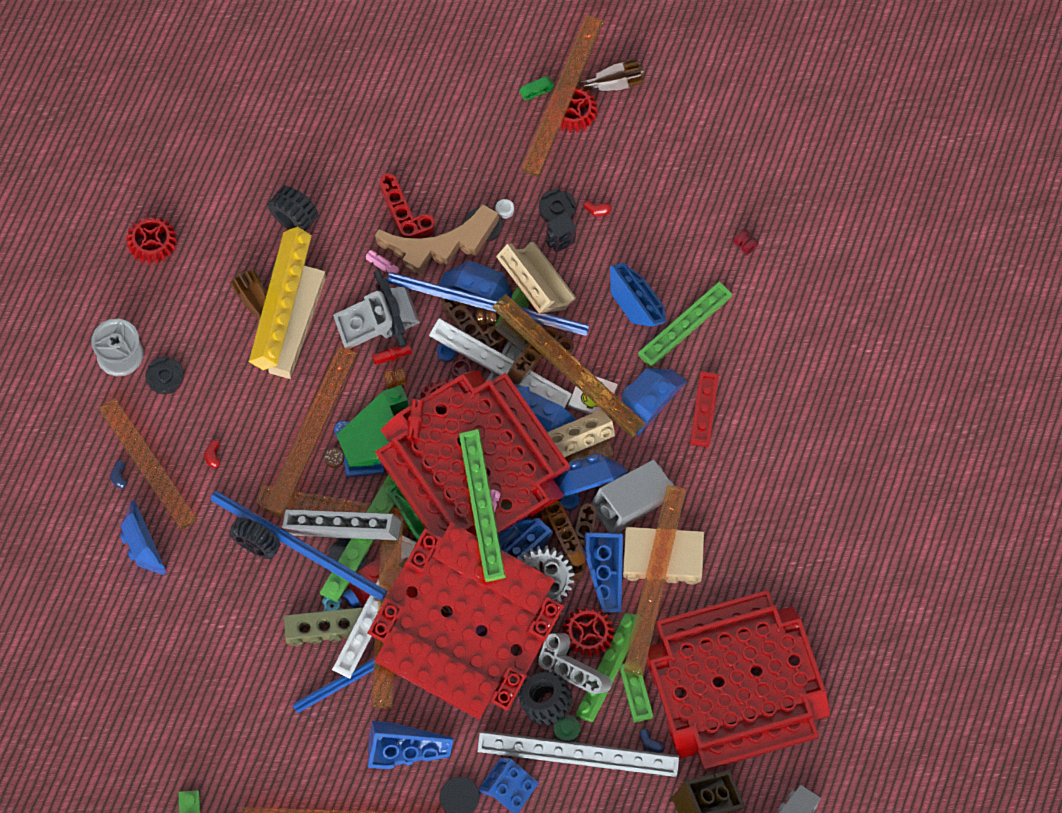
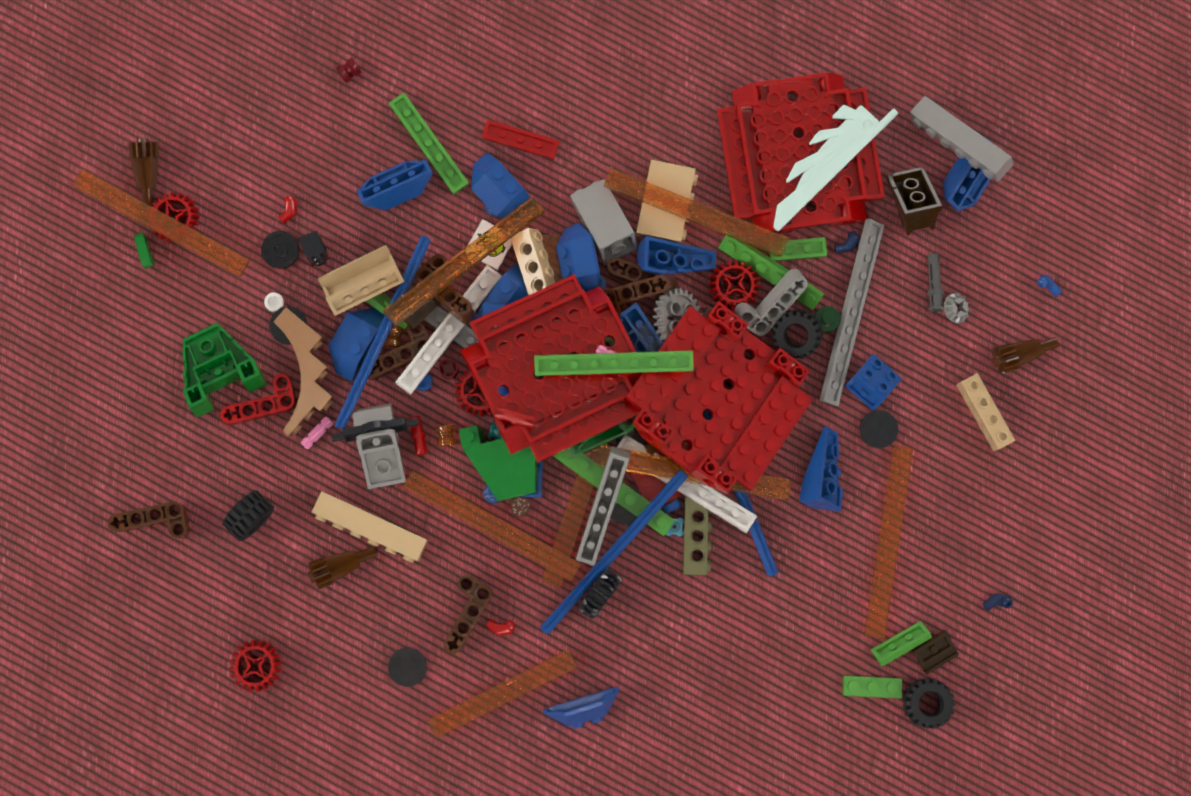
camera: 85 degrees left, 15 degrees up
light grey piece [92,319,144,376] -> none
dark blue arm [110,460,127,489] -> none
yellow brick [249,226,312,370] -> none
none -> reddish brown beam [107,502,190,539]
none -> green wedge [183,323,267,418]
none -> reddish brown beam [444,575,492,654]
none -> light aqua animal [773,105,898,231]

